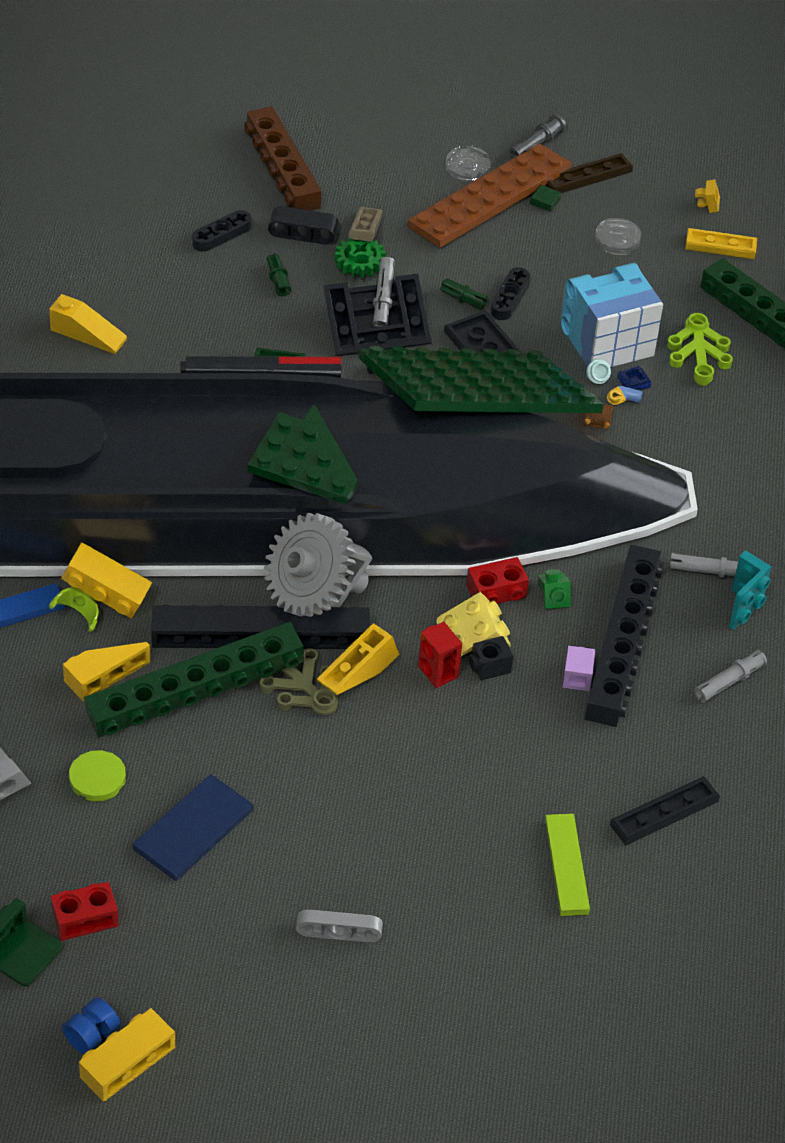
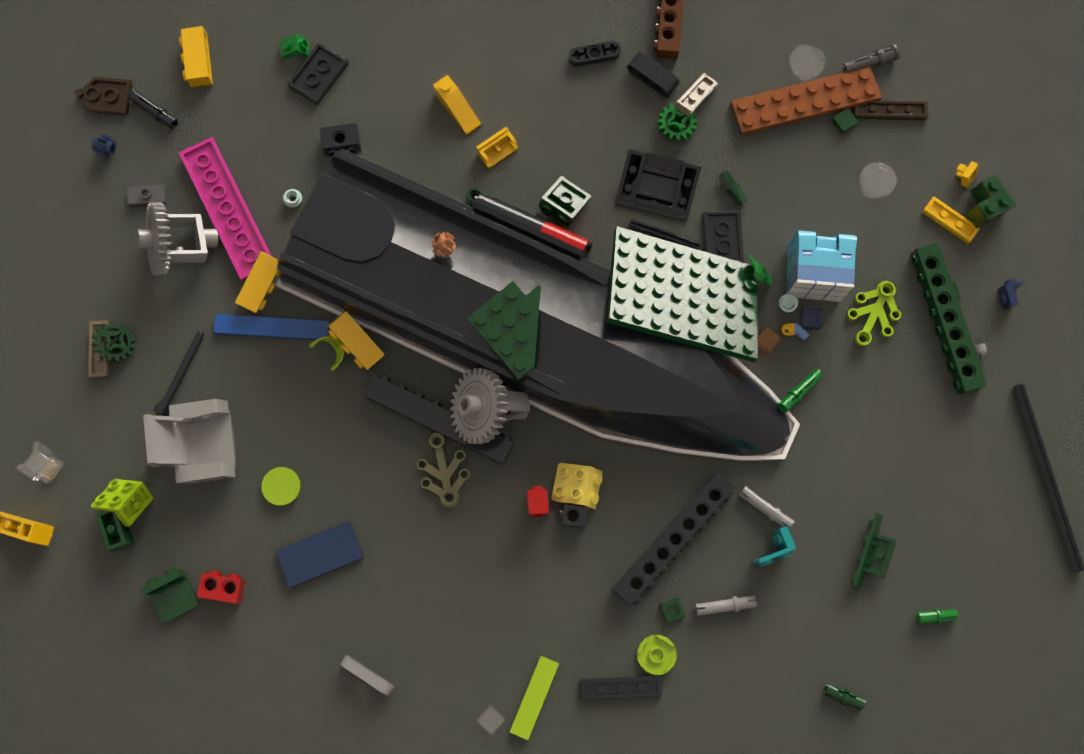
camera: 30 degrees right, 30 degrees up
blue wheel [62,997,121,1055] -> none
yellow slope [63,642,150,702] -> none
yellow brick [79,1008,175,1102] -> none
dark green brick [84,622,304,738] -> none
dark green axle [266,253,291,297] -> none
yellow slope [317,623,400,695] -> none
light grey pin [372,257,396,327] -> none
red brick [466,557,529,604] -> none
black beam [491,267,530,320] -> none
green bracket [537,569,571,609] -> none
lavender brick [563,646,595,691] -> none
none -> nougat gear [431,232,456,257]
none -> yellow hinge [476,127,518,169]
none -> clear tile [477,705,505,735]
none -> lime tile [637,635,677,675]
none -> dark green tile [659,597,686,623]
none -> green plate [749,254,772,285]
none -> green pin [777,369,823,413]
none -> dark green brick [966,174,1016,229]

